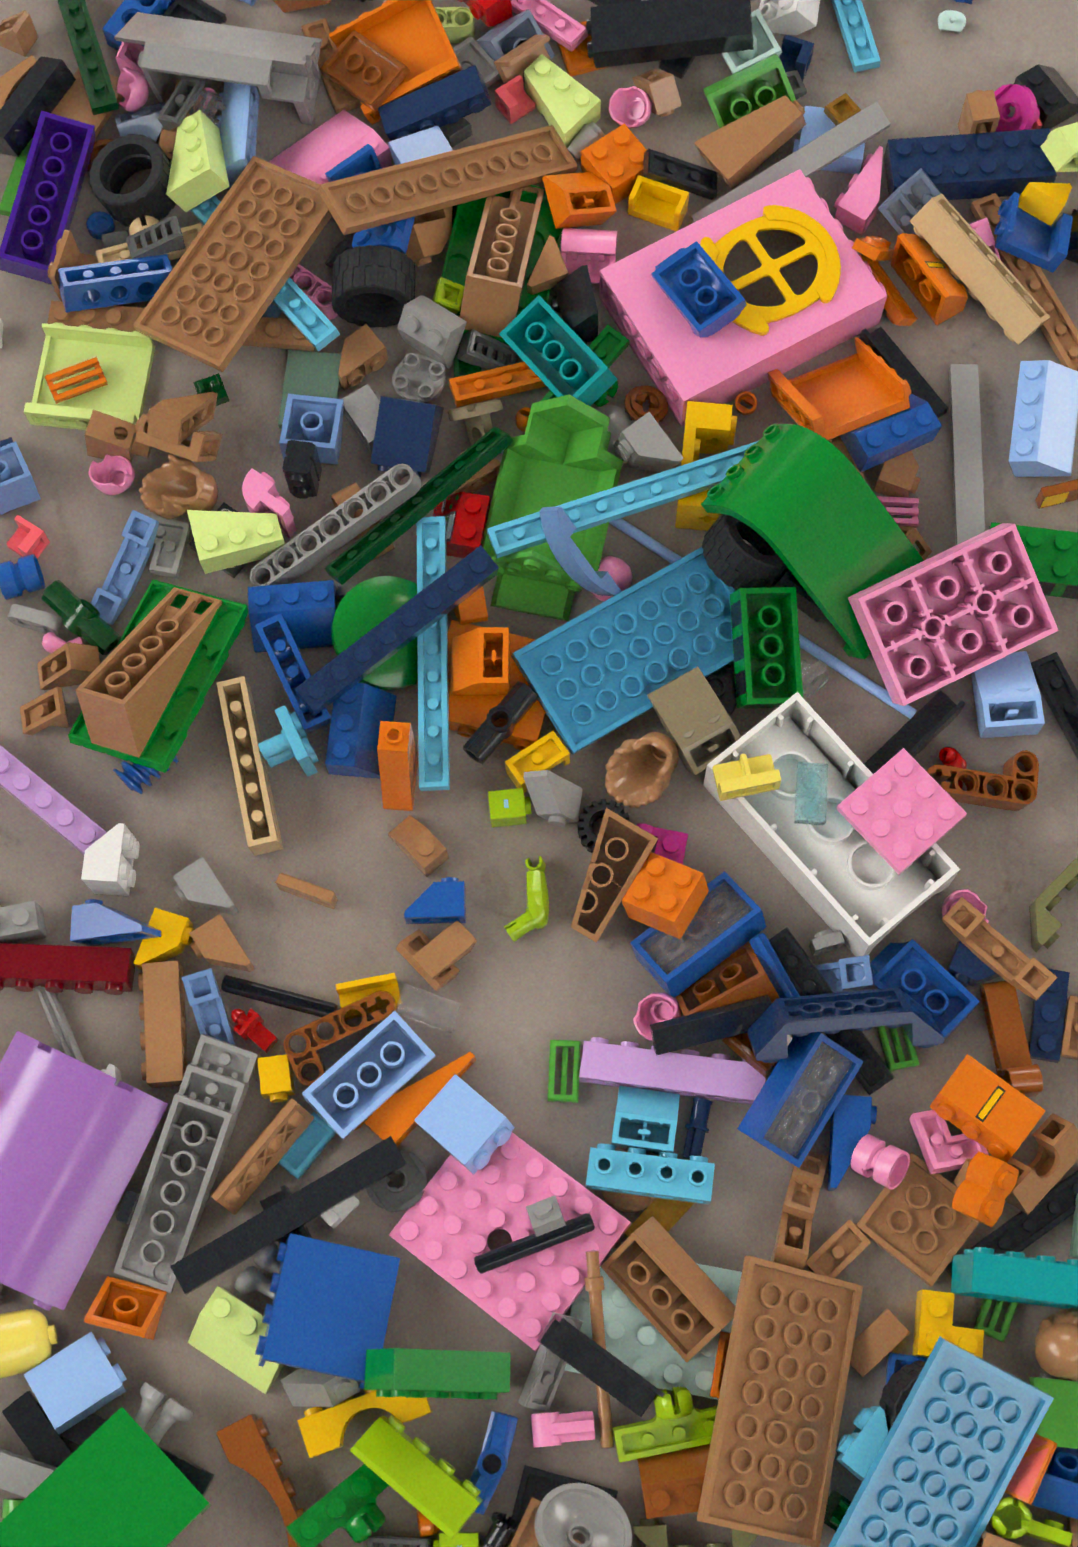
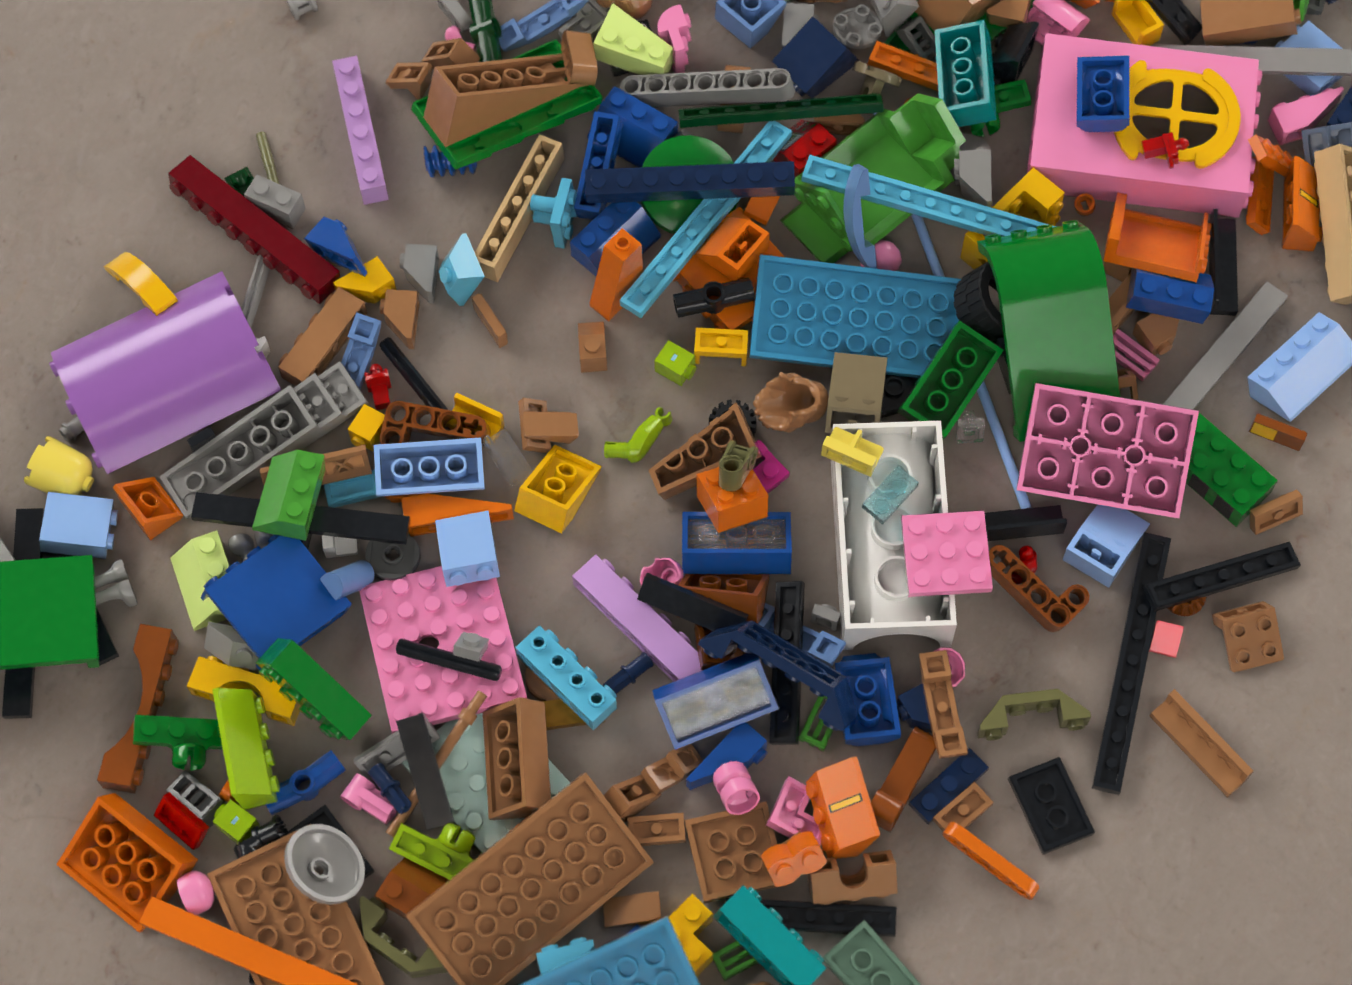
camera: 35 degrees right, 5 degrees down
white slope [81,823,140,896] -> none
black brick [282,440,322,499] -> none
blue slope [404,877,466,924] -> none
light grey slope [523,770,583,827] -> none
bright green tile [548,1040,581,1103] -> none
medium azure slope [611,1086,680,1154] -> none
dark orange gear [624,385,668,422] -> none
blue axle [749,933,799,998] -> none
pearl gold tile [824,93,861,126] -> none
none -> bright green slope [252,450,325,541]
none -> medium blue brick [320,560,375,600]
none -> dark blue axle [368,763,412,814]
none -> medium azure slope [438,233,485,306]
none -> yellow slope [514,445,602,534]
none -> medium nougat beam [561,30,598,86]
none -> olive piece [718,440,758,491]
none -> red piece [1142,132,1189,169]

